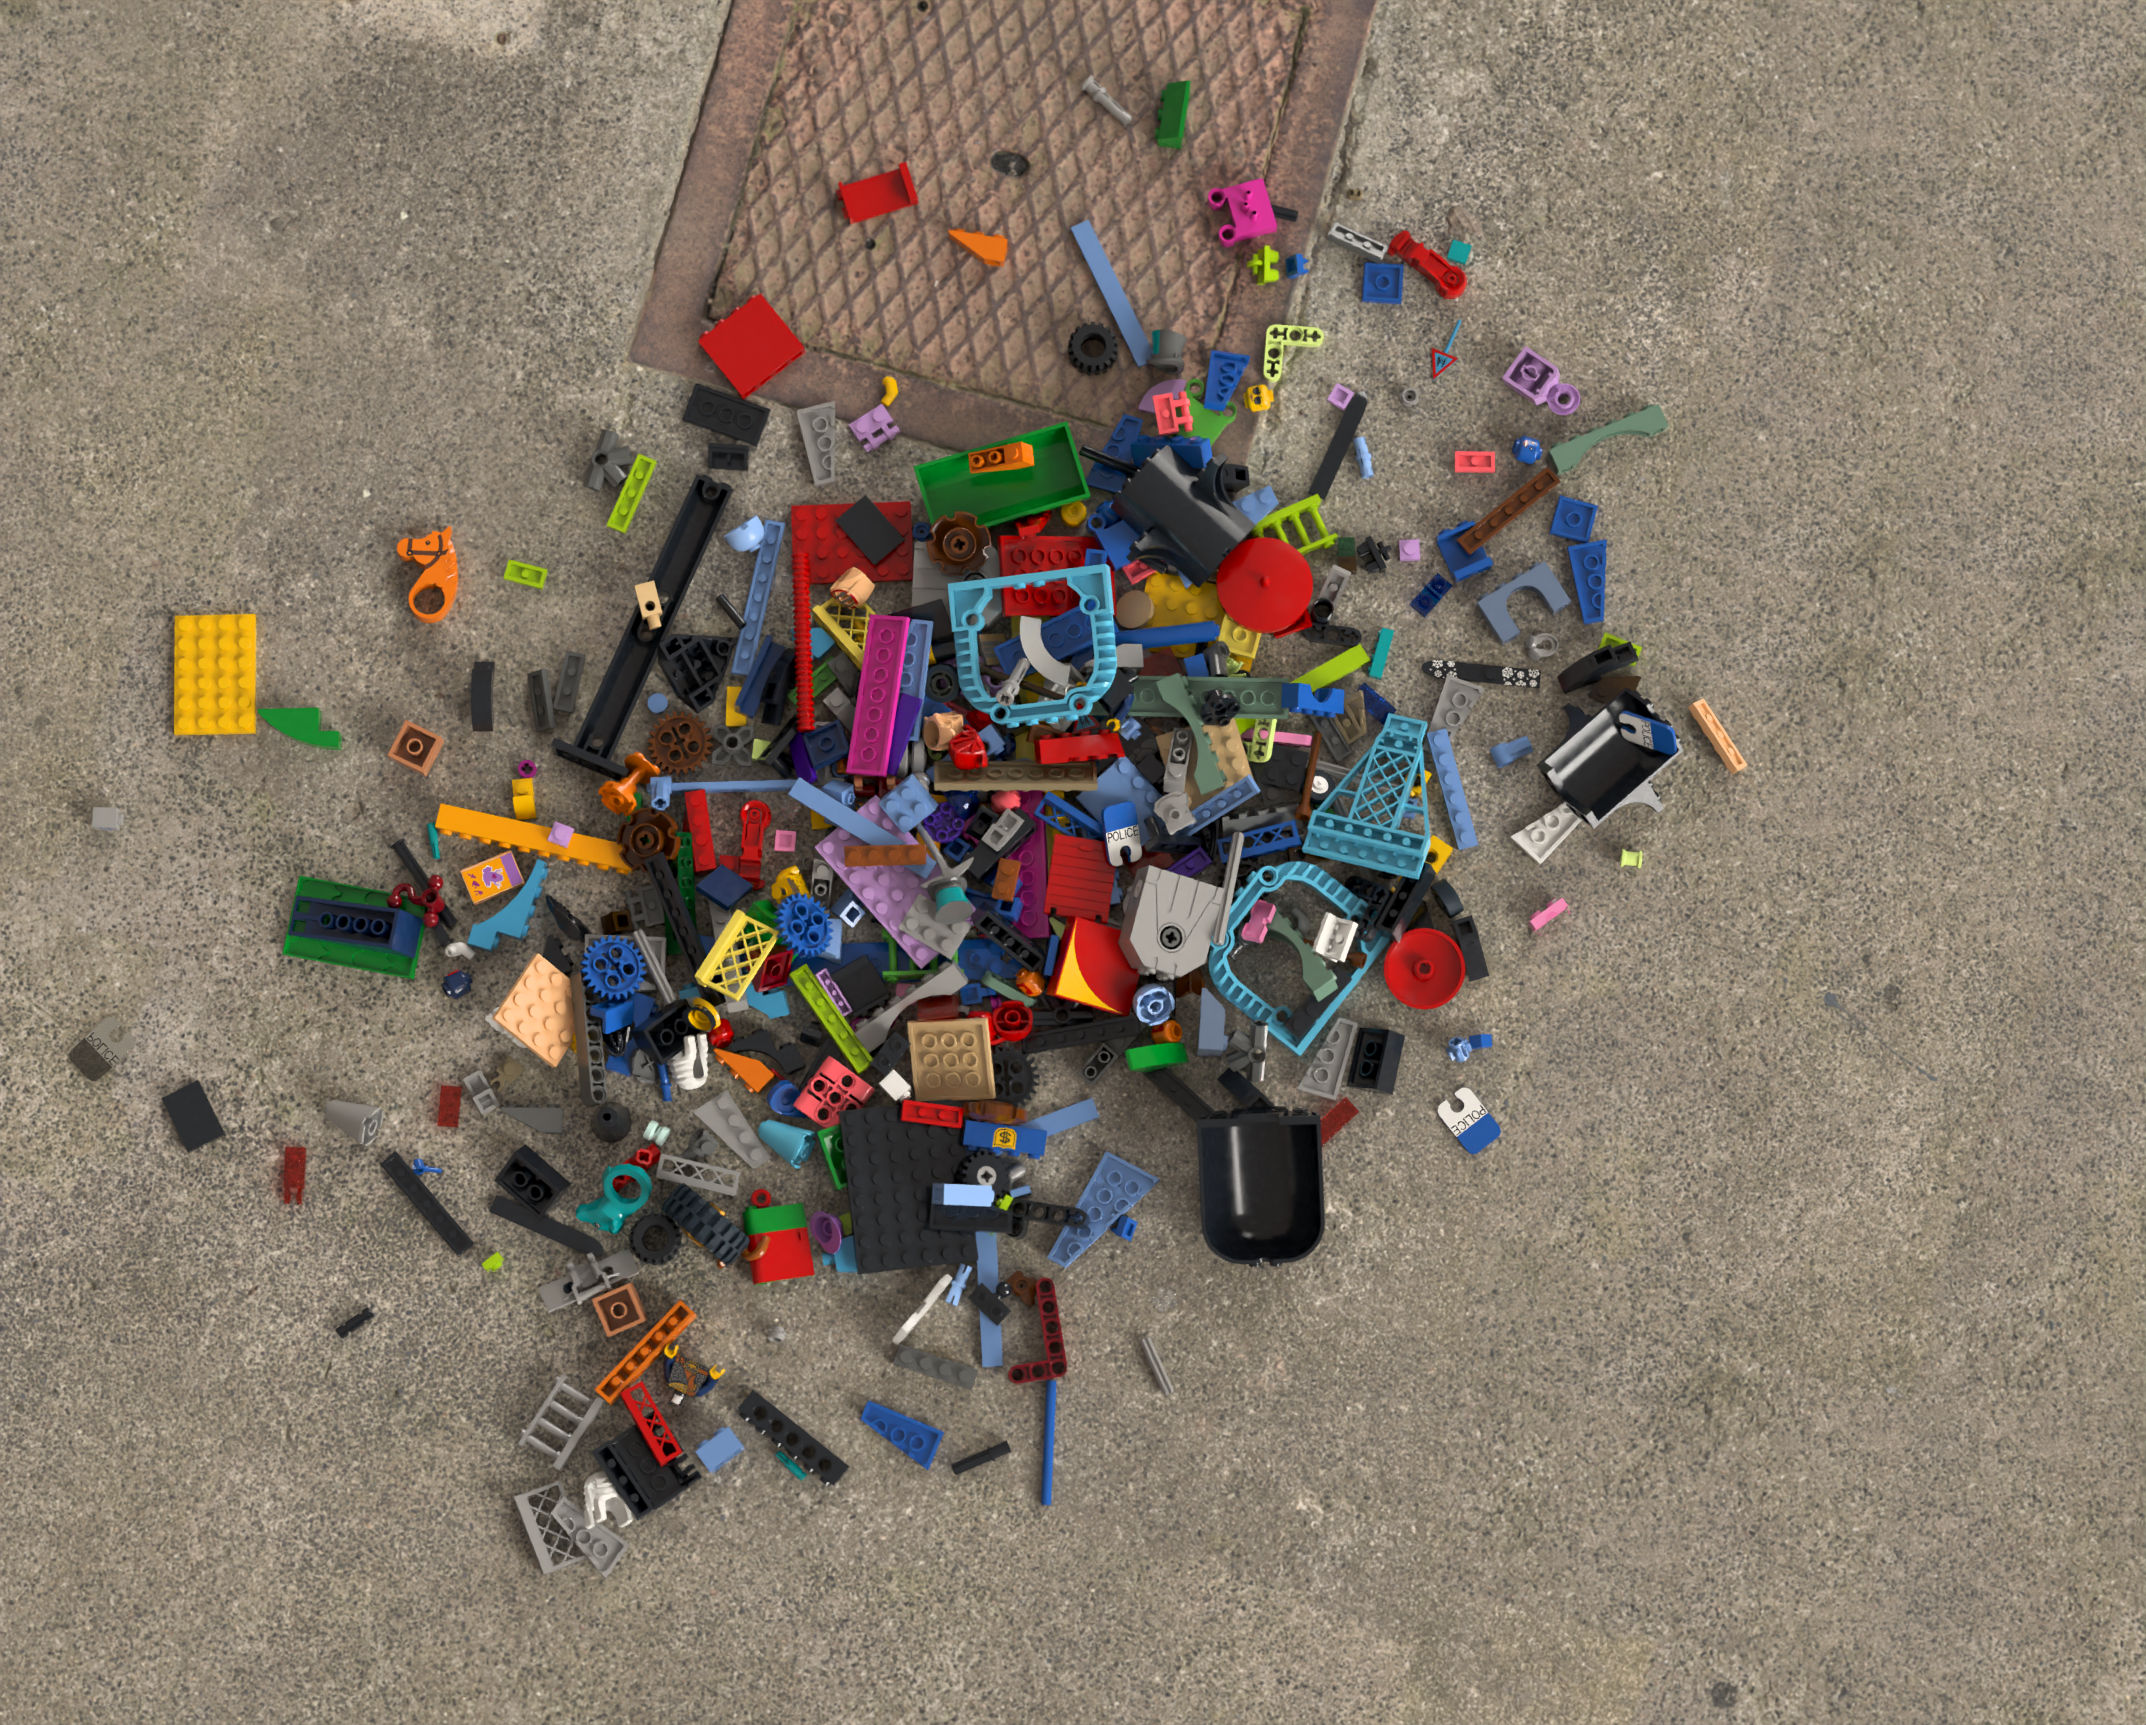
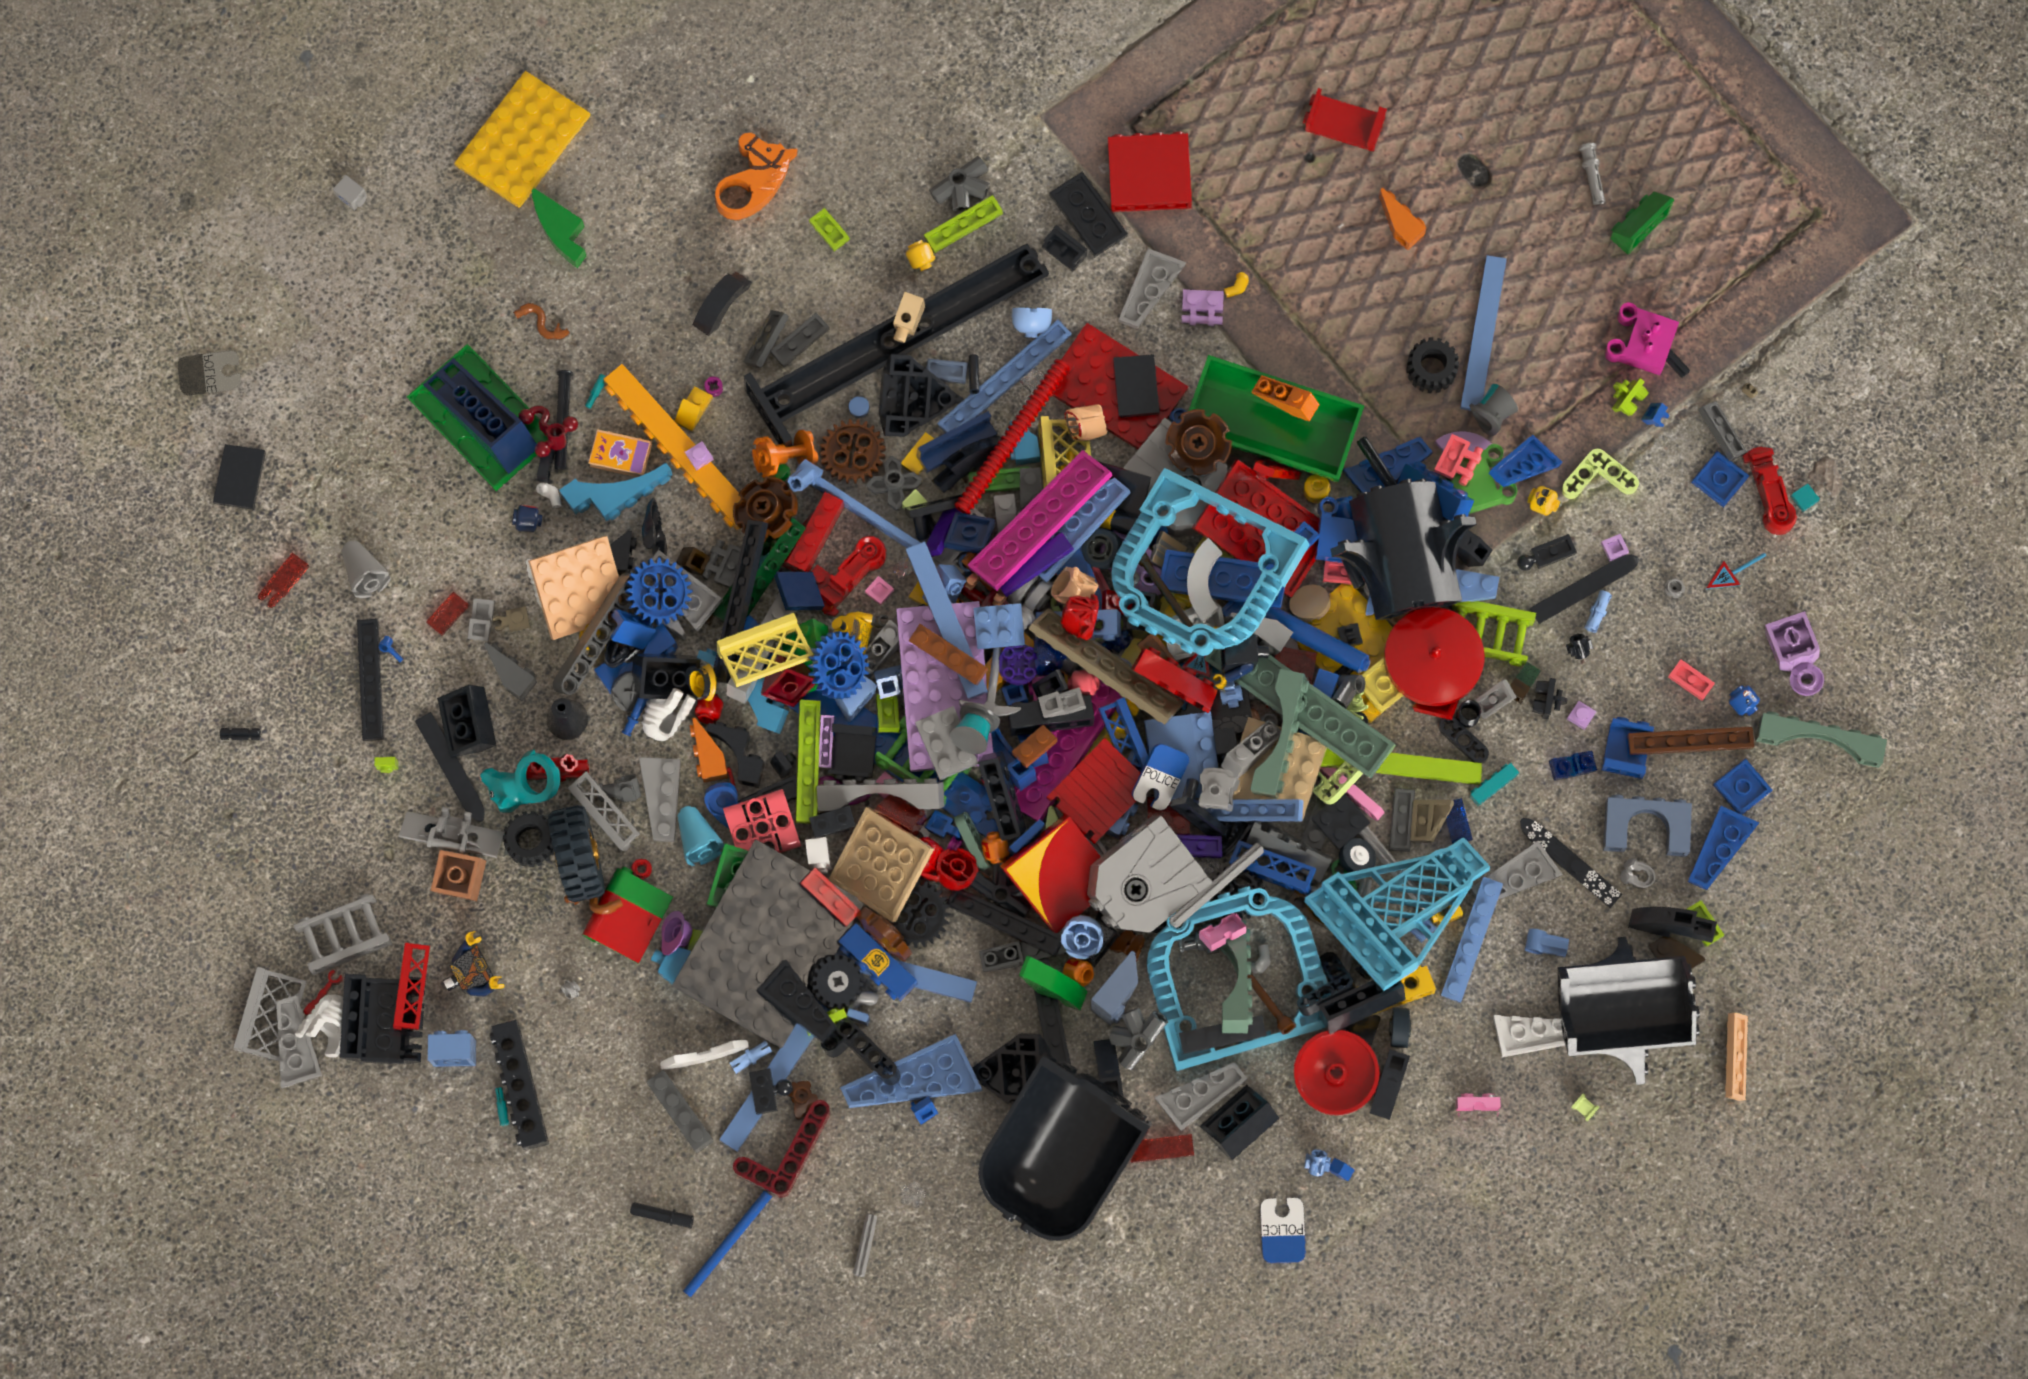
camera: 40 degrees right, 5 degrees down
nougat brick [387,720,444,777] -> none
orange brick [594,1300,697,1405] -> none
light grey axle [632,929,676,1004] -> none
light aqua wheel [643,1120,670,1147] -> none
blue wing [860,1400,944,1470] -> none
light blue slope [932,1183,994,1206] -> none
light grey pin [996,658,1030,706] -> none
black plate [1200,689,1241,727] -> none
blue arch [1281,683,1344,718] -> none
reddish brown piece [1295,731,1322,821] -> none
white bracket [1313,912,1358,962] -> none
piece [1619,711,1677,755] -> none
none -> red piece [303,970,343,1016]
none -> dark orange animal [513,303,570,340]
none -> lime plate [876,694,900,733]
none -> yellow head [906,240,935,272]
none -> sand blue tile [926,359,968,384]
none -> black wedge [972,1033,1051,1105]
none -> black tile [1337,623,1363,647]
none -> black plate [1517,534,1577,571]
none -> black gear [1566,634,1593,659]

